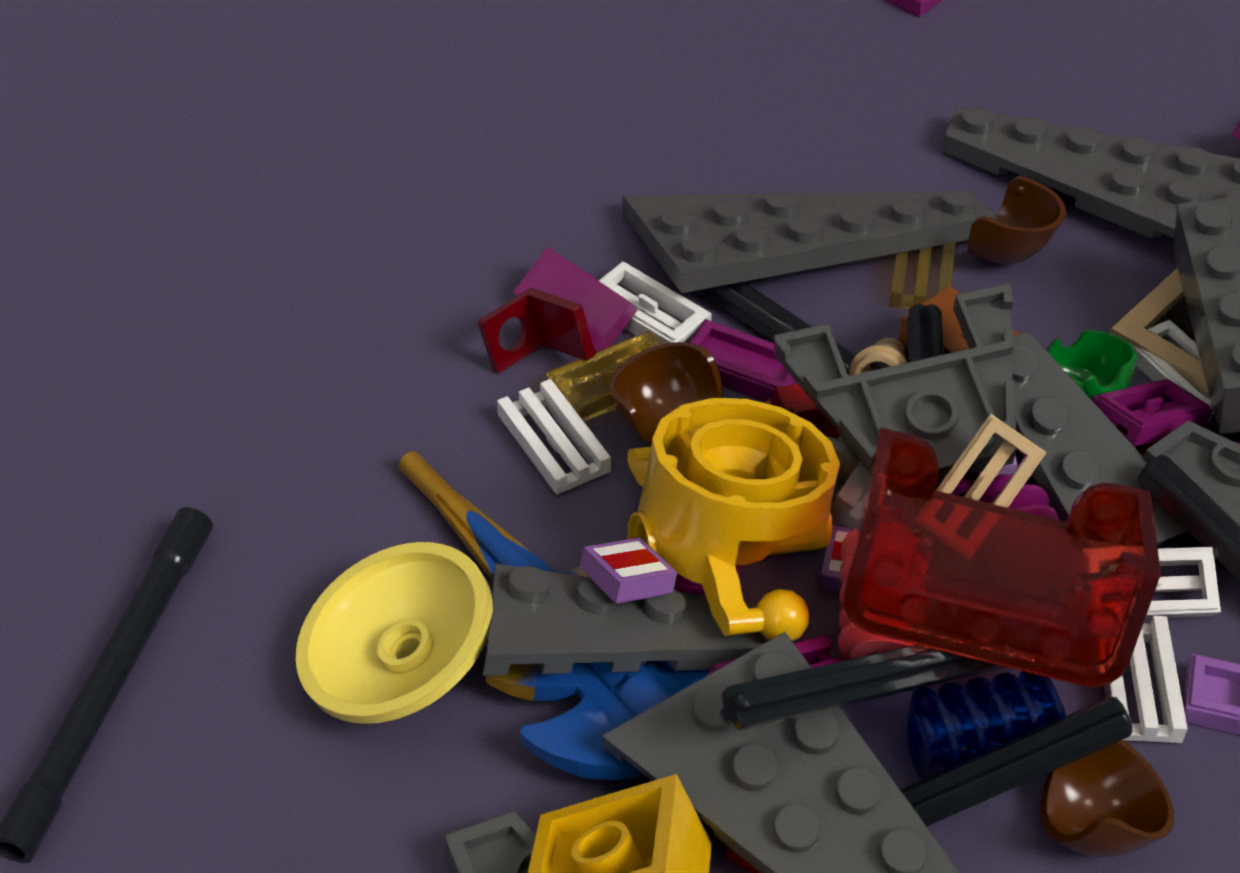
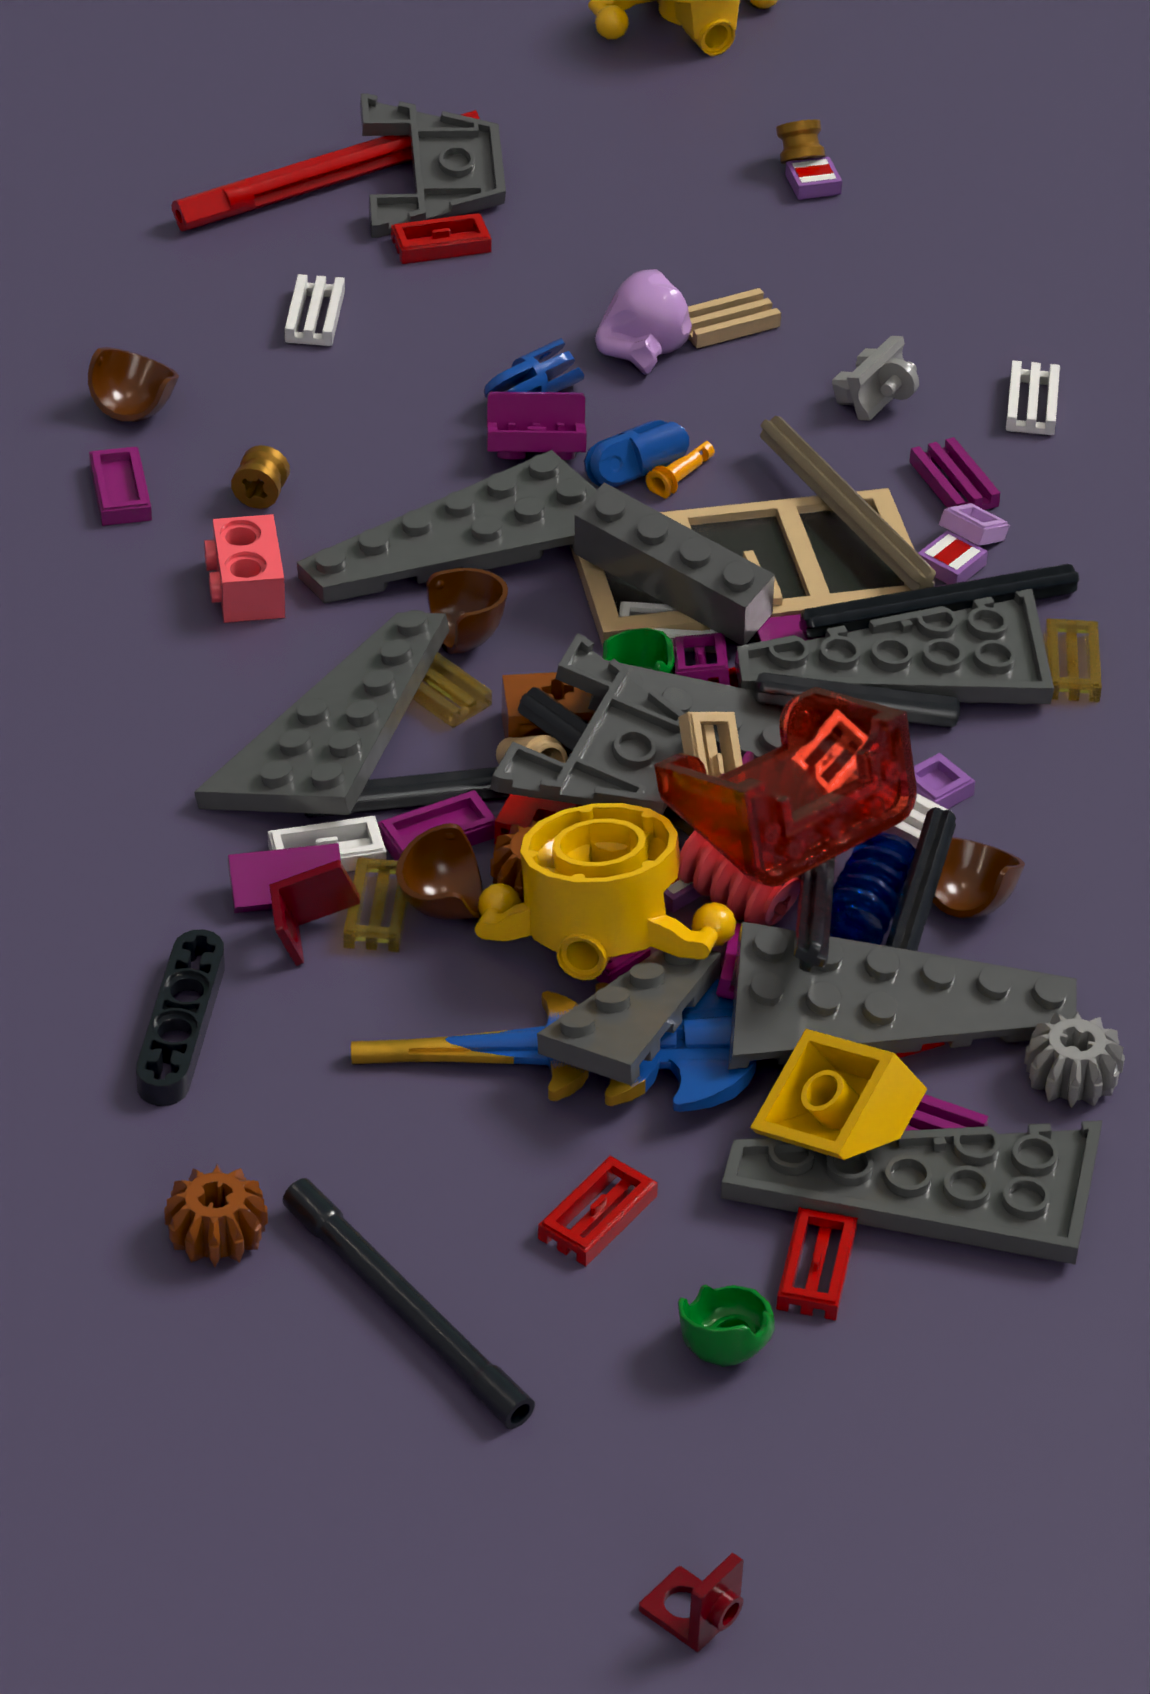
camera: 55 degrees left, 5 degrees down
light yellow dish [296,542,493,724] -> none
white tile [497,379,611,495] -> none
medium lavender tile [579,537,677,604] -> none
none -> black beam [136,929,225,1106]
none -> dark orange gear [164,1164,268,1267]
none -> coral brick [204,514,286,623]
none -> pearl gold wheel [231,445,290,509]
none -> red tile [538,1156,658,1267]

